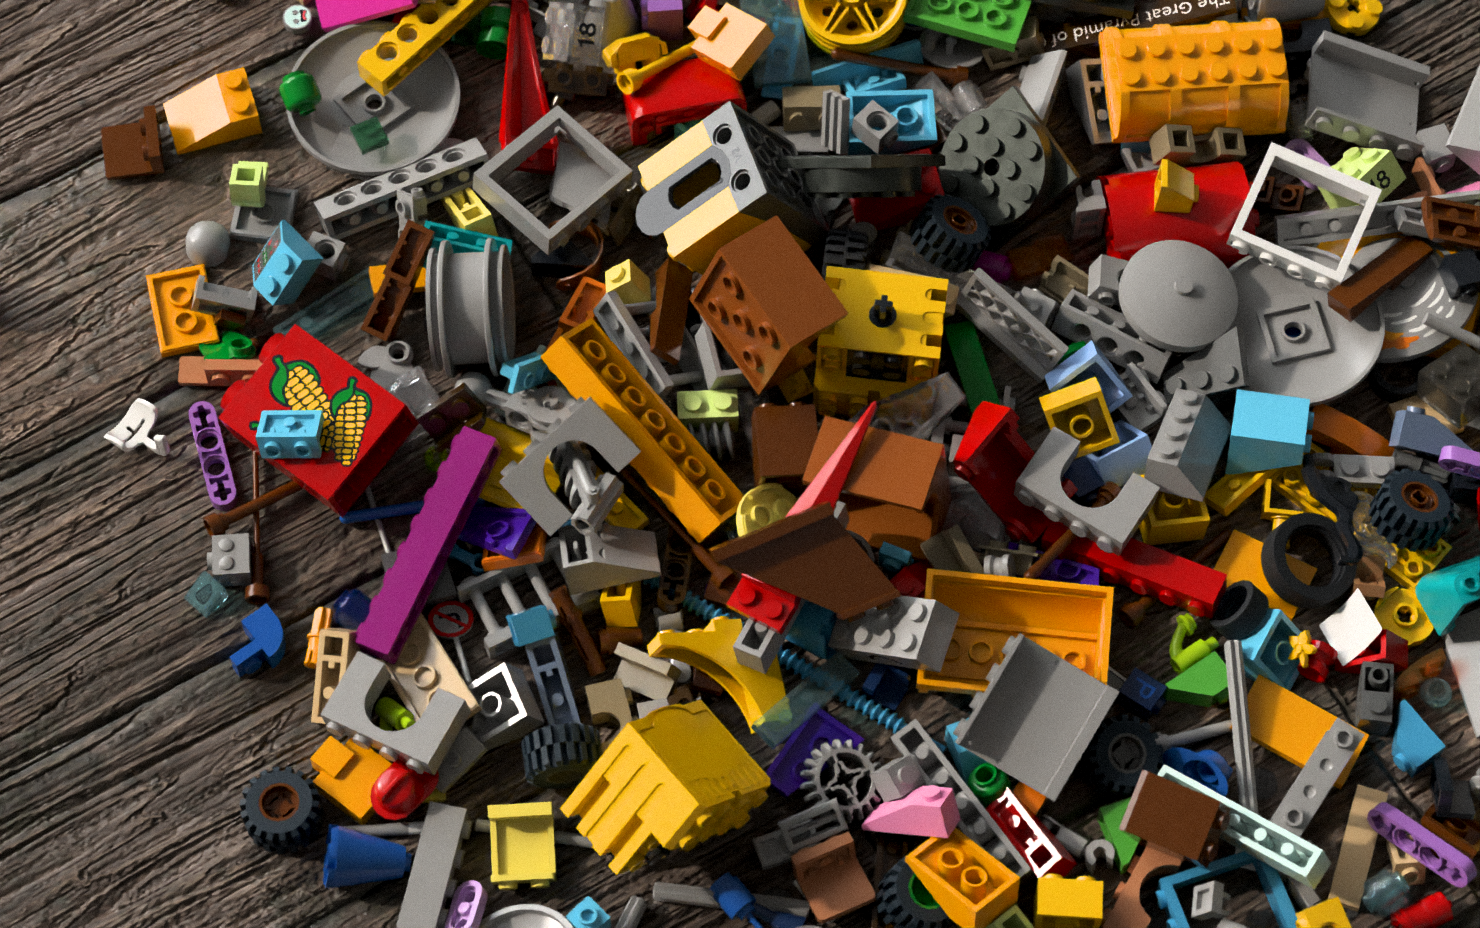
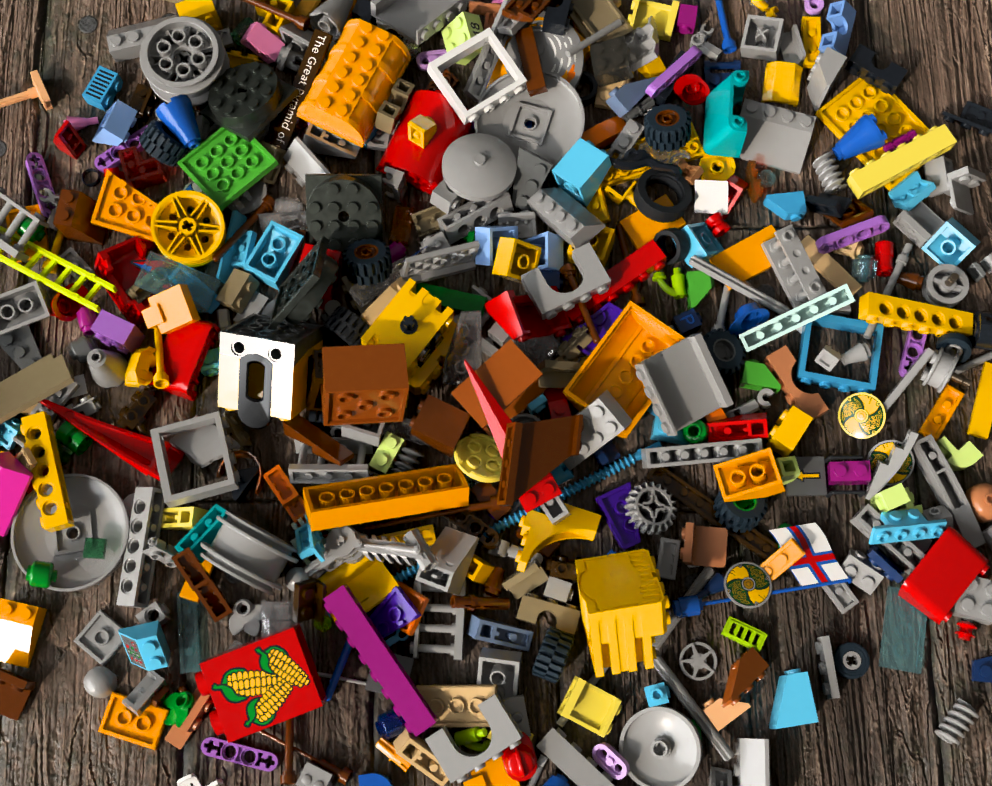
camera: 55 degrees left, 10 degrees up
yellowish green brick [229,161,269,208] -> none
medium azure bracket [256,410,324,459] -> none
piece [428,601,474,685] -> none
light grey arch [499,396,641,536] -> none
dark azure brick [506,605,557,647] -> none
clear brick [541,1,605,66] -> none
light yellow brick [605,259,651,305] -> none
clear light blue tile [751,651,860,750] -> none
light grey tile [777,798,849,853] -> none
light grey tile [821,89,850,155] -> none
light grey brick [851,100,899,154] -> none
bright pink slope [861,785,960,838] -> none
light grey brick [869,755,925,802] -> none
light grey wheel [984,553,1016,577] -> none
reddish brown slope [1119,770,1231,868] -> none
yellow plant [1288,630,1317,668] -> none
dark grey slope [1355,661,1394,735] -> none

